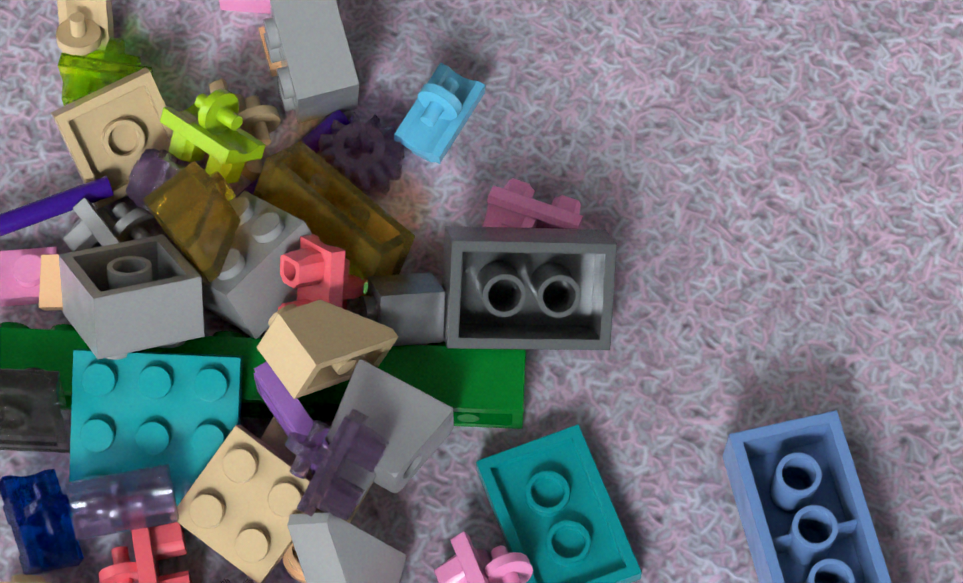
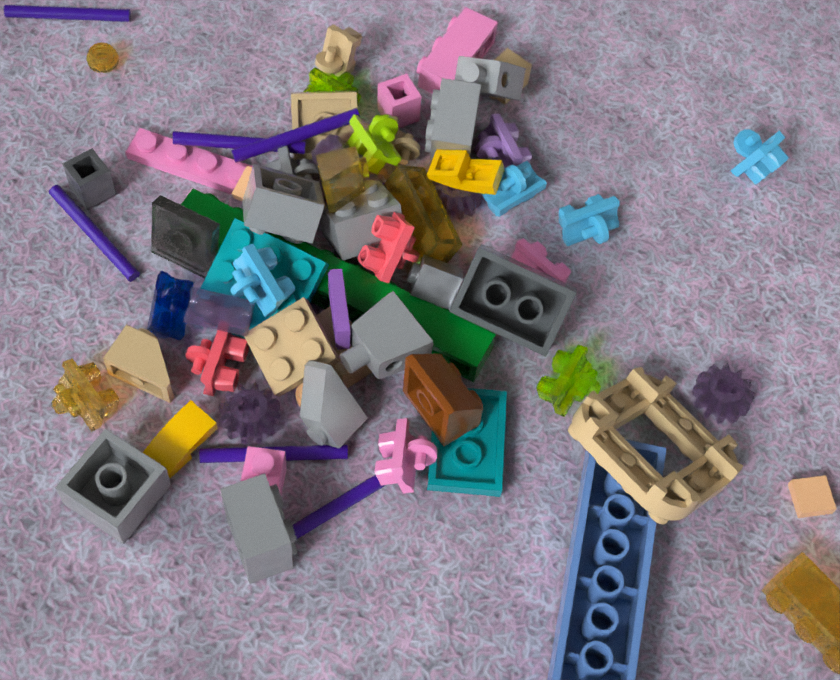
camera: 20 degrees right, 5 degrees down
tan slope [257,300,399,399] -> none
clear purple hips [285,408,389,520] -> none
none -> medium azure hips [230,243,295,317]
none -> dark purple bar [231,108,361,163]
none -> bright pink brick [377,73,422,128]
none -> dark orange slope [403,354,483,446]
none -> yellow slope [427,149,505,195]
none -> lavender hips [474,114,532,168]
none -> clear neon green hips [536,345,601,417]
none -> medium azure hips [558,194,620,247]
none -> tan plate [568,367,743,524]
none -> clear purple gear [692,363,755,425]

